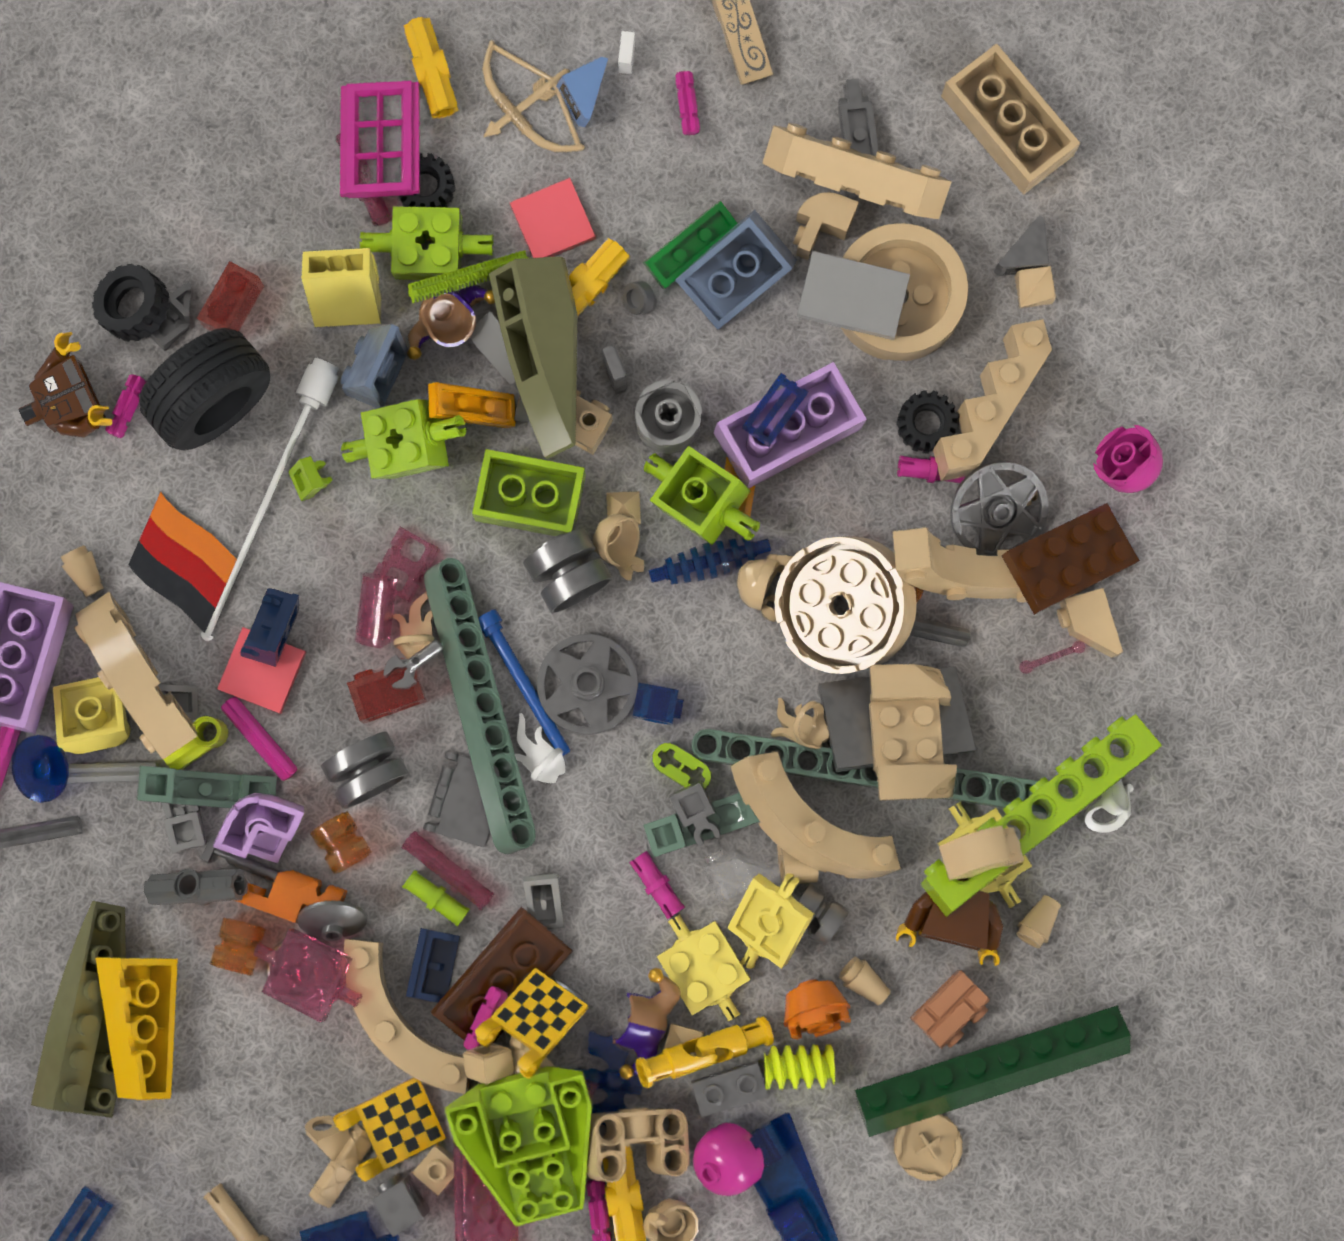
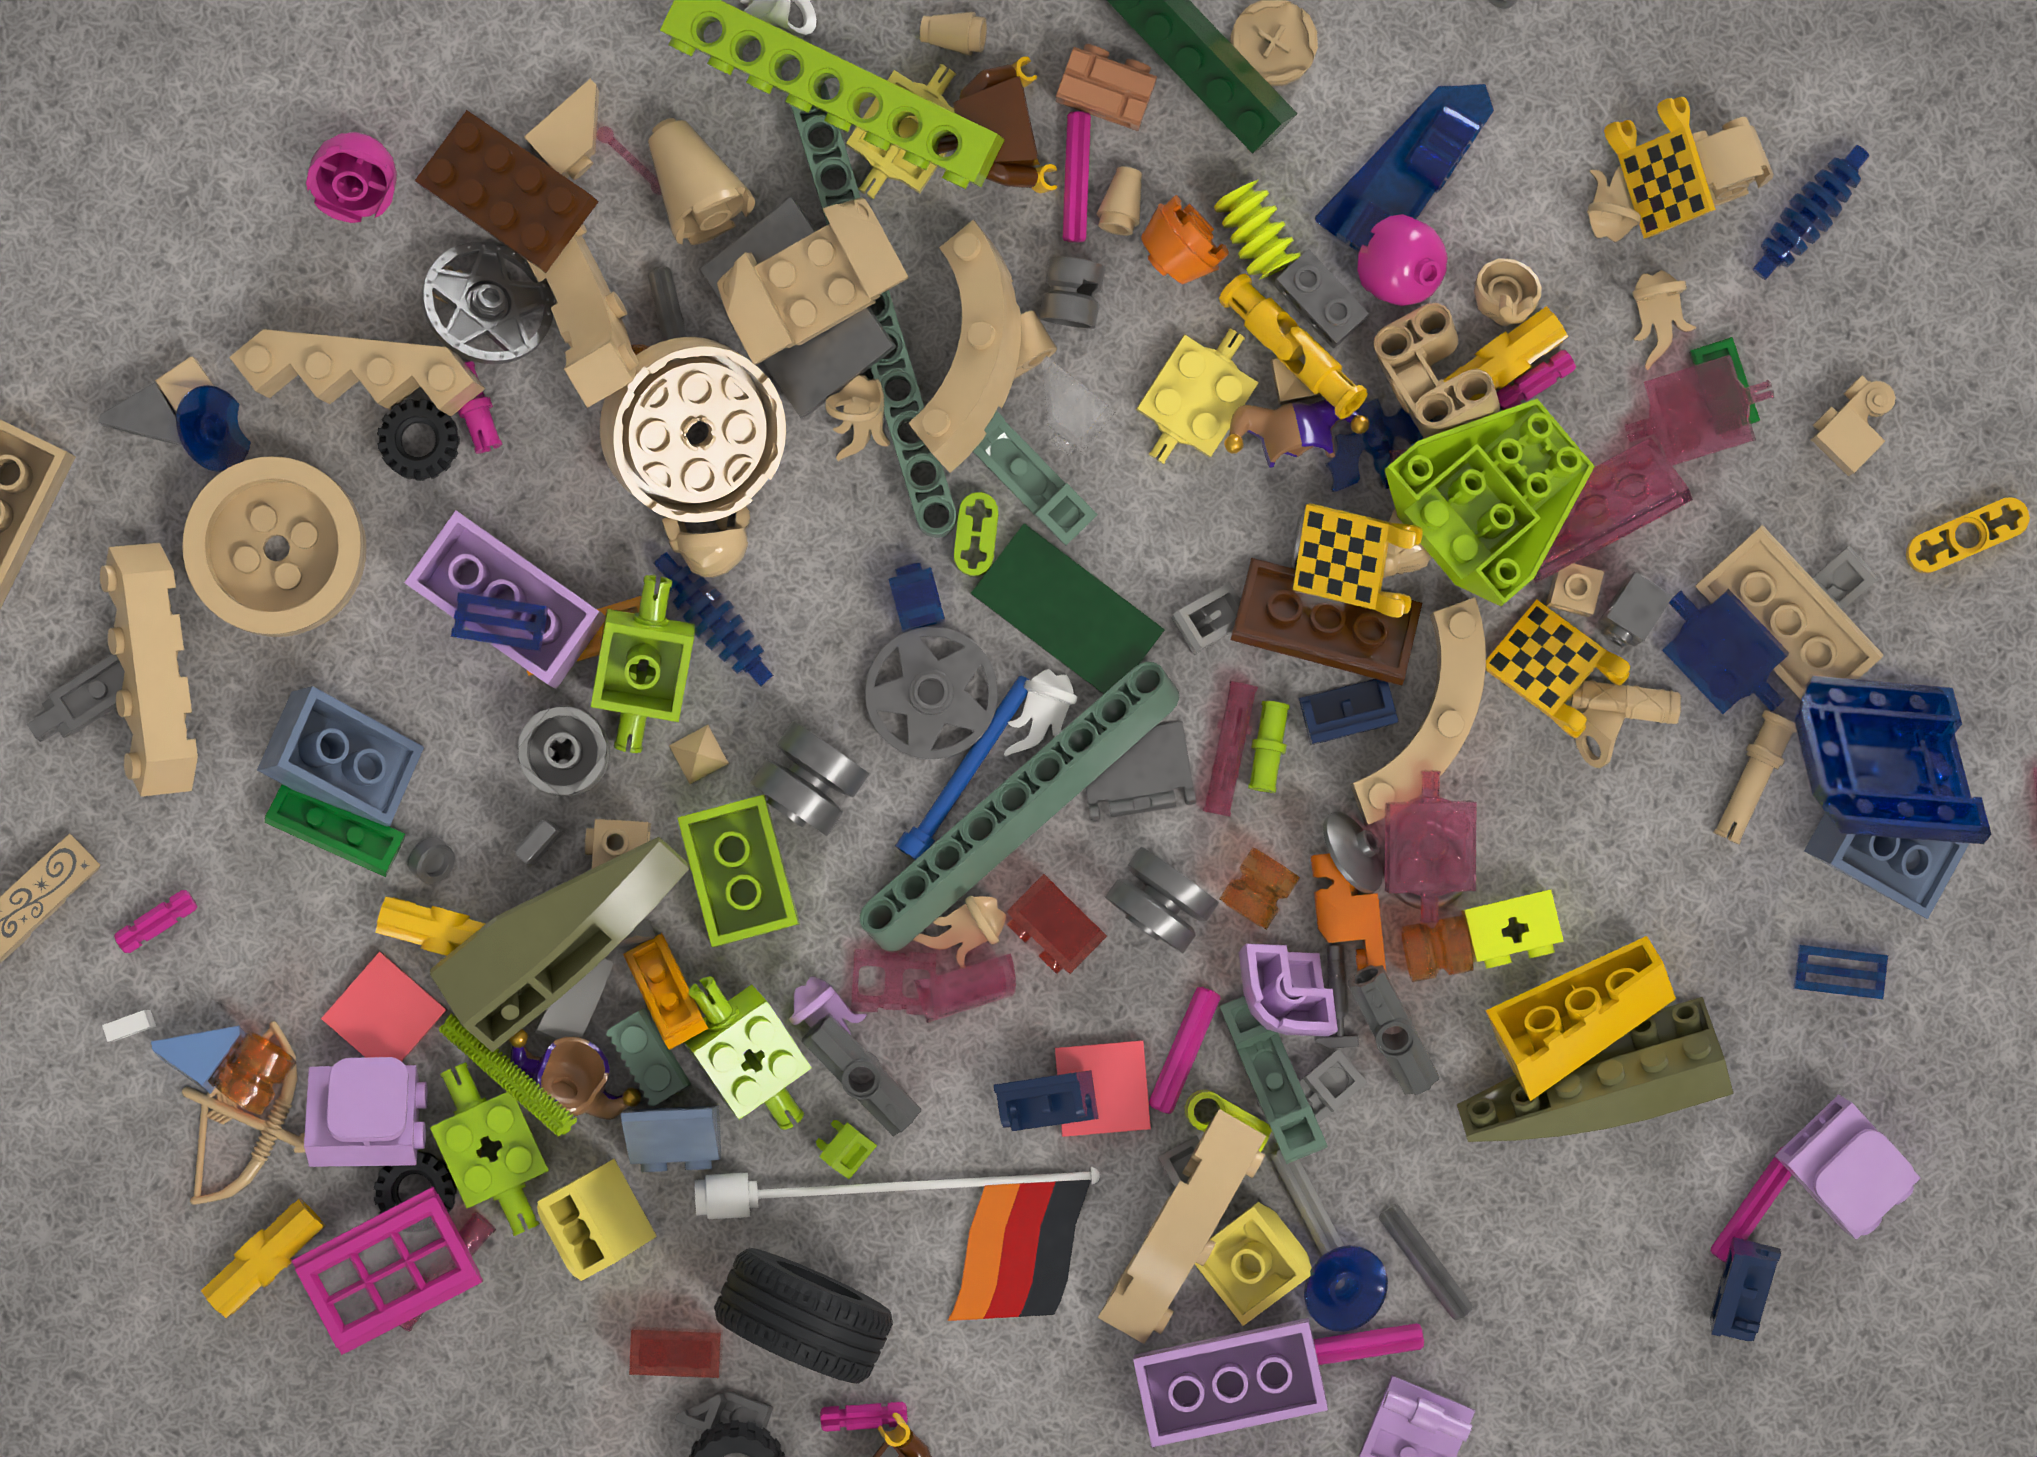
camera: 115 degrees left, 5 degrees up
tan cone [60,545,104,598] -> none
flat silver bar [384,640,443,689] -> none
dark pink axle [463,986,508,1050] -> none
tan slope [463,1043,514,1084] -> none
tan piece [593,514,644,580] -> none
dark pink pin [629,851,685,919] -> none
flat silver plate [669,780,720,846] -> none
light yellow plate [728,873,814,969] -> none
tan brick [793,192,859,260] -> none
light grey tile [797,251,910,340] -> none
tan brick [939,826,1024,880] -> none
none -> clear blue dish [176,385,251,472]
none -> clear orange wheel [213,1031,296,1115]
none -> lavender brick [304,1057,428,1167]
none -> sand green brick [606,1008,691,1106]
none -> tan cone [648,118,755,245]
none -> lavender piece [789,977,867,1036]
none -> dark grey piece [802,1013,921,1137]
none -> dark green tile [970,523,1165,694]
none -> dark pink axle [1062,111,1091,243]
none -> neon yellow brick [1461,889,1564,969]

